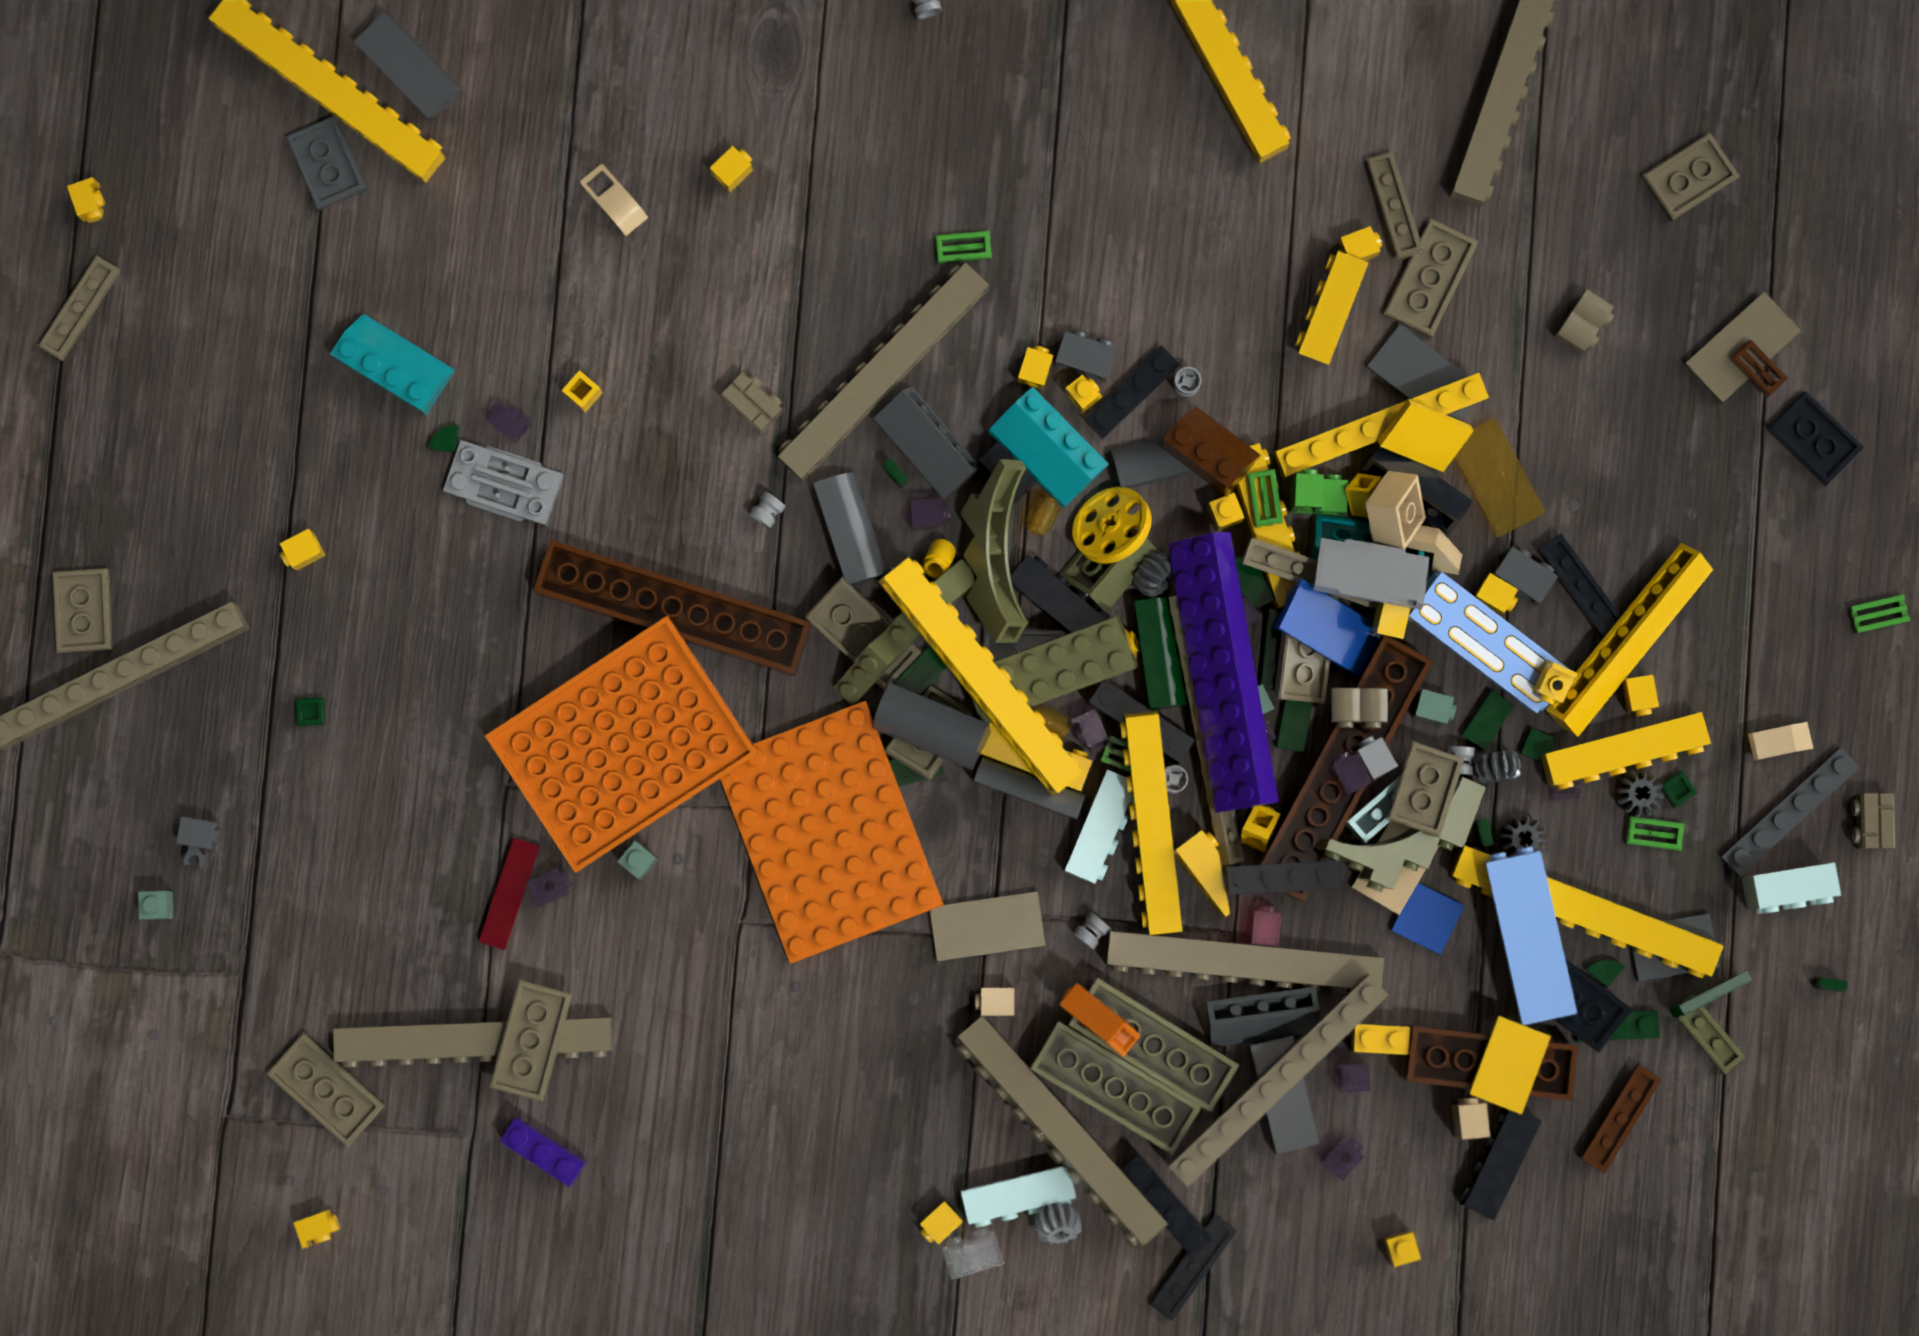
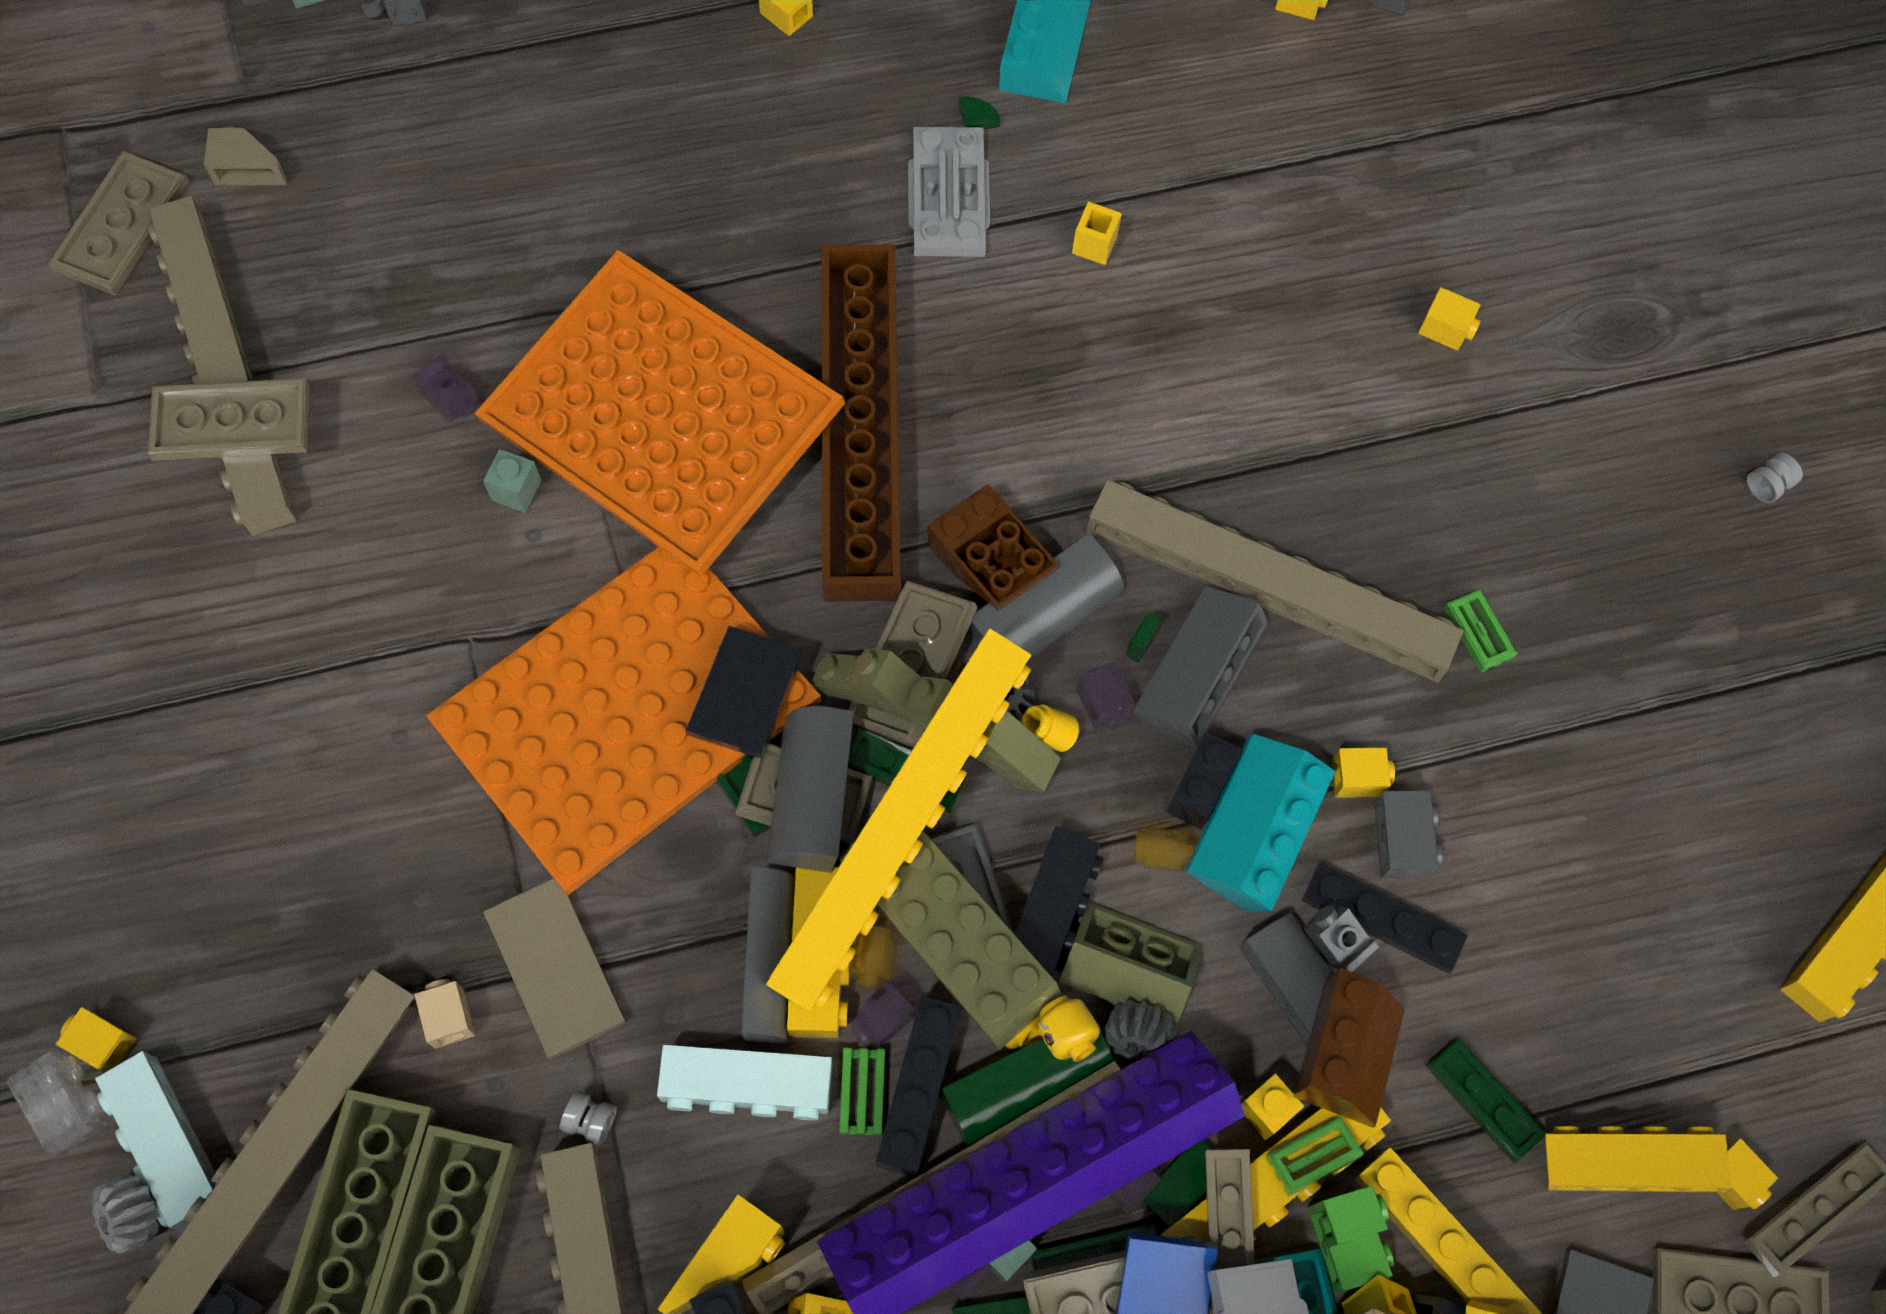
camera: 70 degrees right, 15 degrees down
dark green tile [296,697,326,727] -> none
dark red tile [479,838,541,950] -> none
clear purple brick [487,402,533,444] -> none
dark purple brick [500,1117,587,1187] -> none
tan piece [580,164,648,236] -> none
dark tan brick [720,372,783,435] -> none
light grey wheel [749,491,786,528] -> none
olive arch [960,459,1028,643] -> none
orange slope [1059,983,1141,1057] -> none
yellow brick [1065,374,1103,414] -> none
yellow wedge [1072,487,1152,564] -> none
yellow brick [1120,711,1182,935] -> none
light grey wheel [1165,766,1188,794] -> none
light grey wheel [1173,367,1202,398] -> none
none -> dark tan slope [204,126,287,185]
none -> black tile [686,626,803,759]
none -> reddish brown slope [927,484,1060,611]
none -> yellow head [1037,996,1100,1062]
none -> dark grey brick [1304,903,1379,972]
none -> dark green tile [1426,1038,1546,1164]

